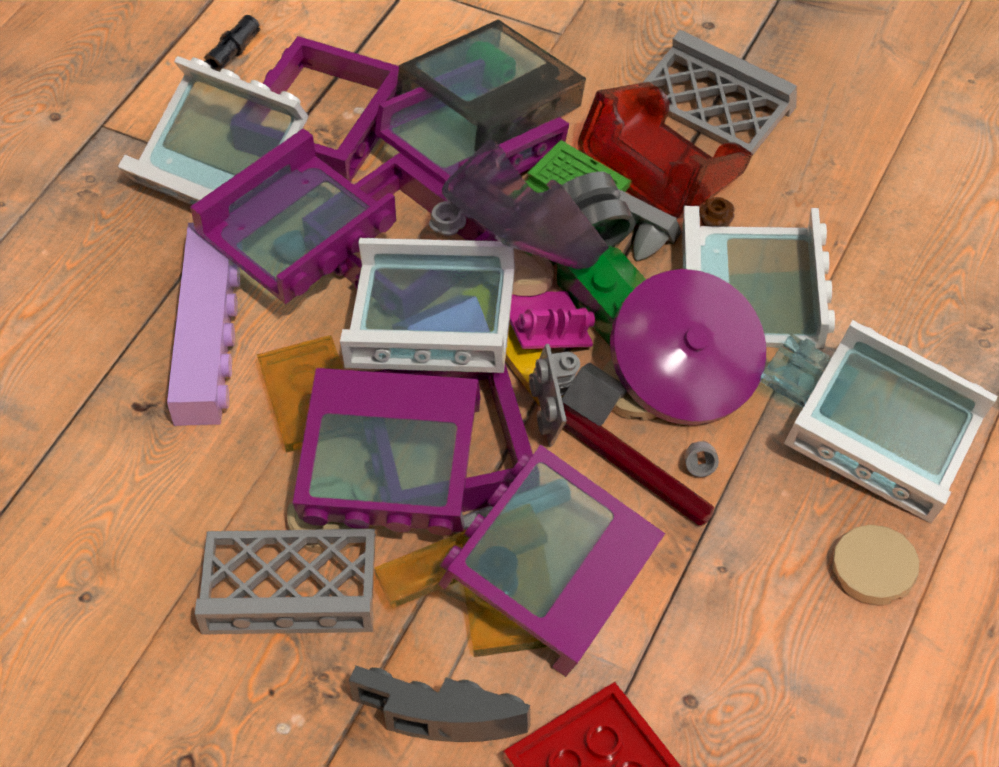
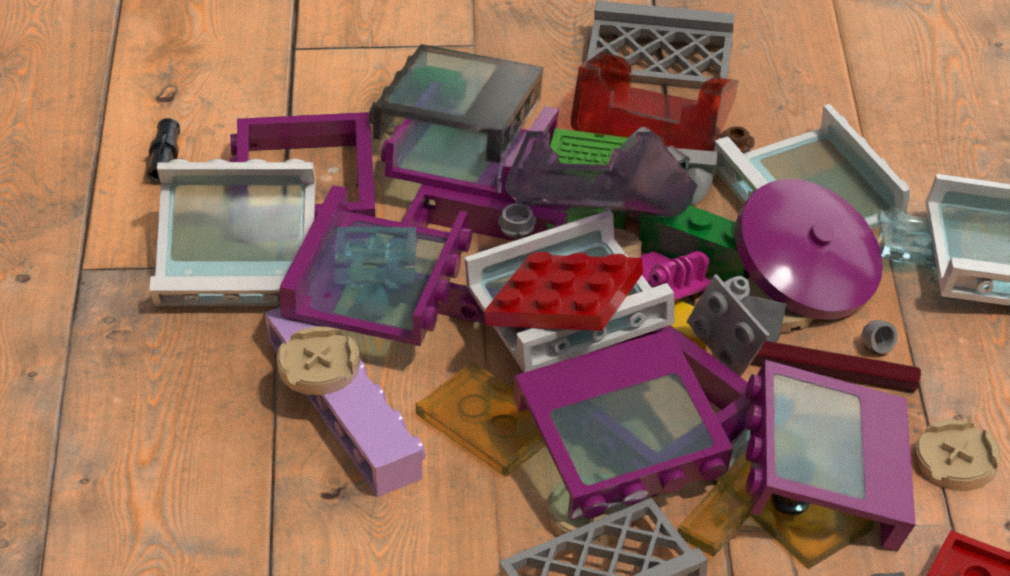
camera: 30 degrees left, 10 degrees down
none -> tan tile [276,327,360,395]
none -> clear light blue plate [334,227,416,288]
none -> red plate [484,252,644,331]
none -> tan tile [915,420,1001,491]

